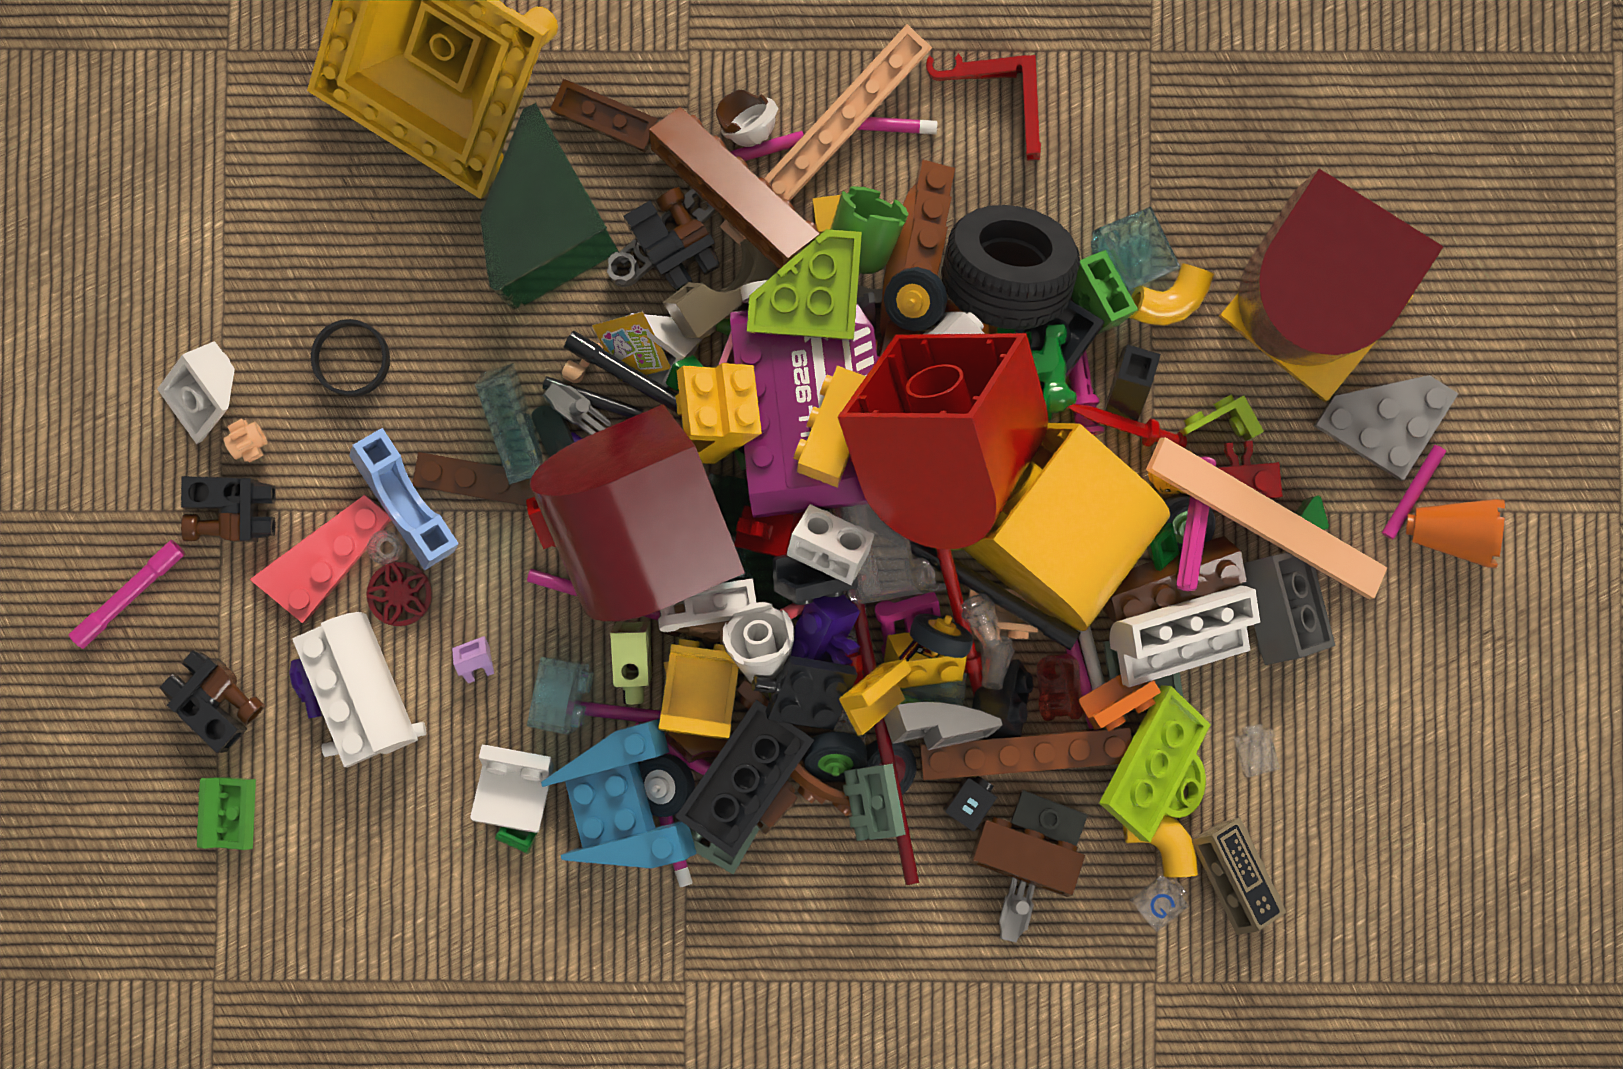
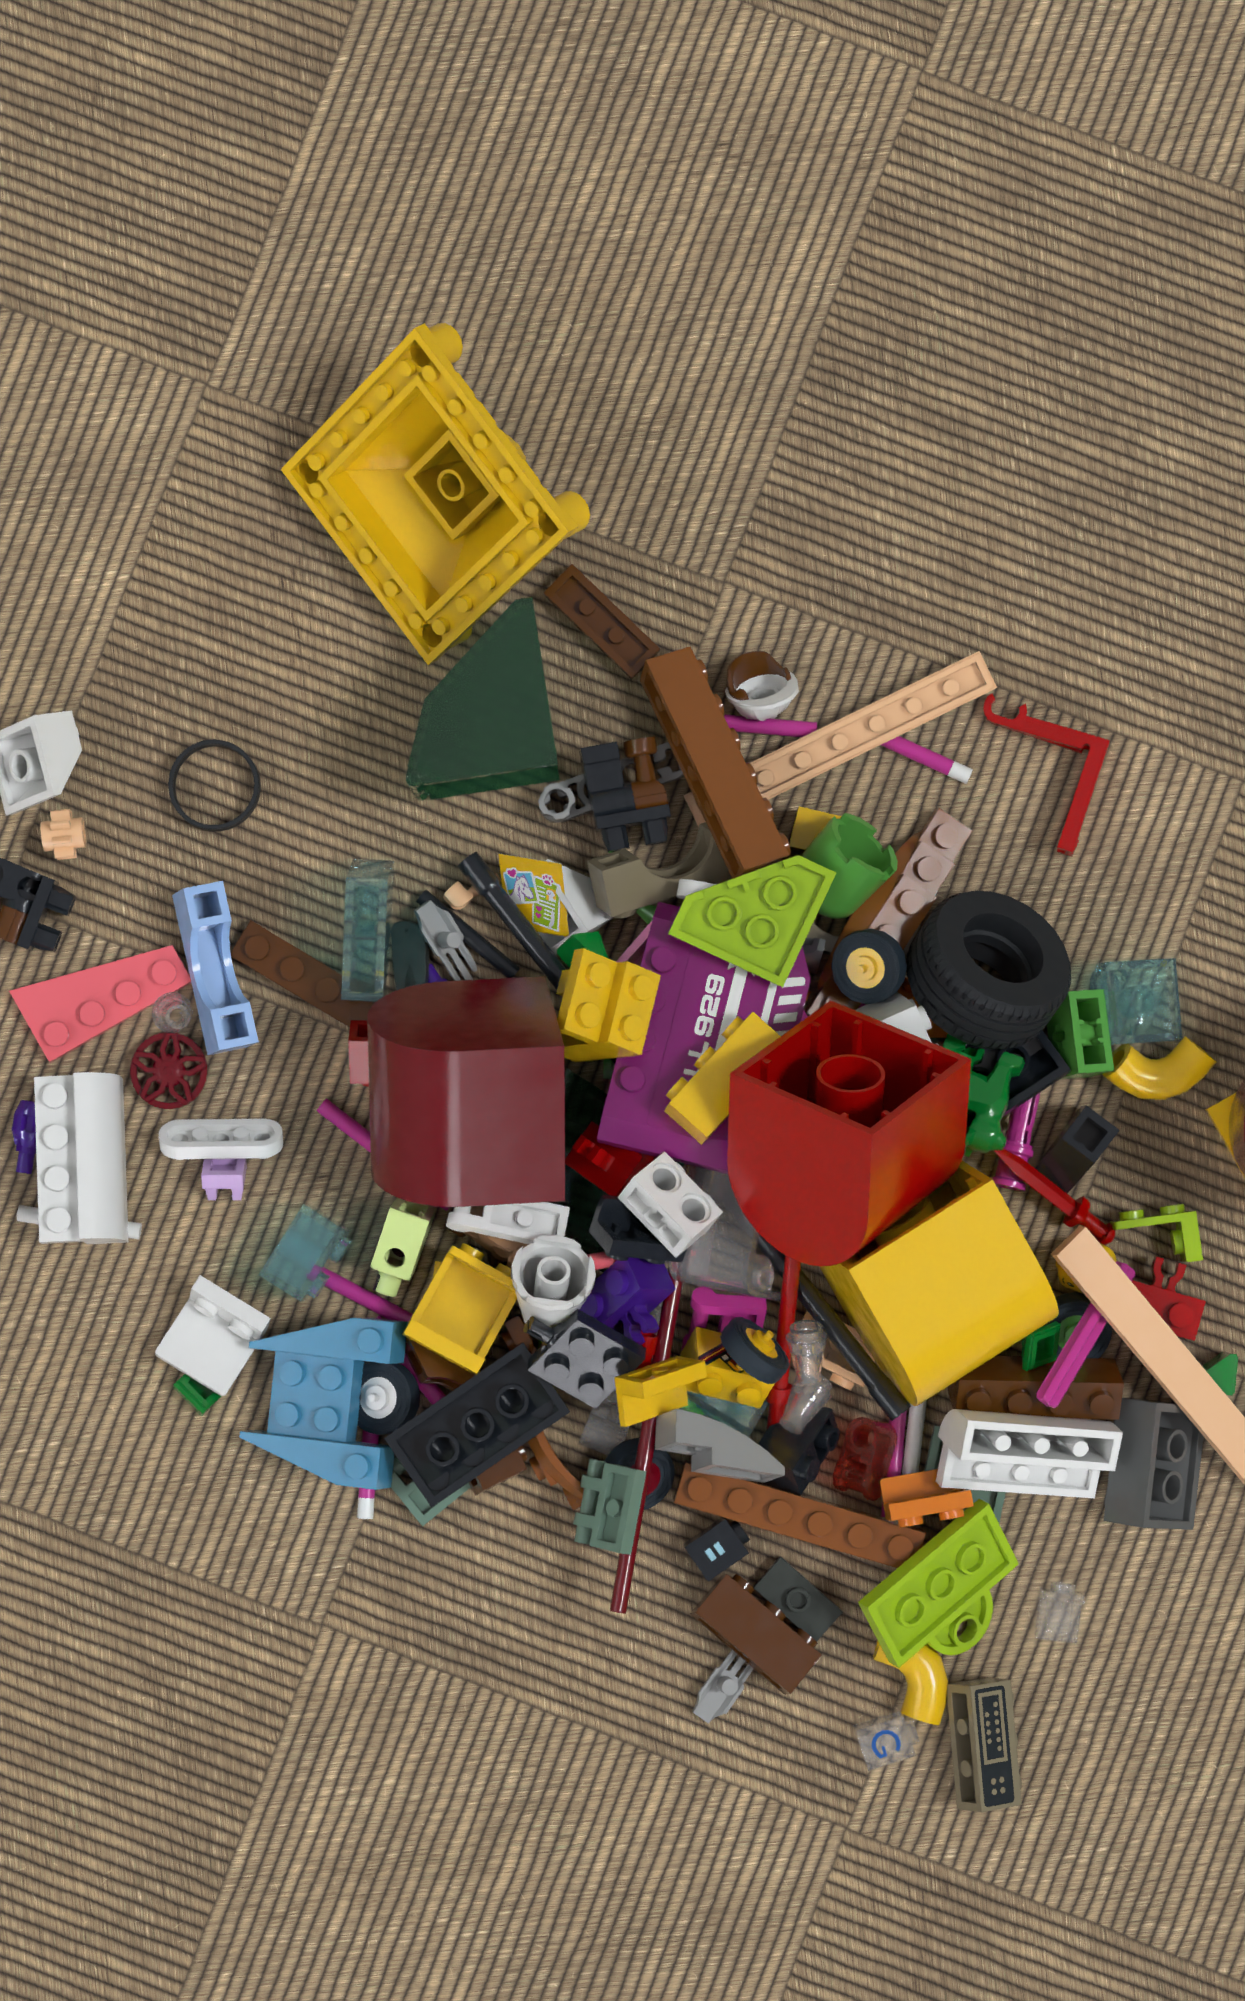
camera: 15 degrees right, 0 degrees up
black wheel [804,732,867,781] -> none
none -> white plate [158,1119,283,1160]

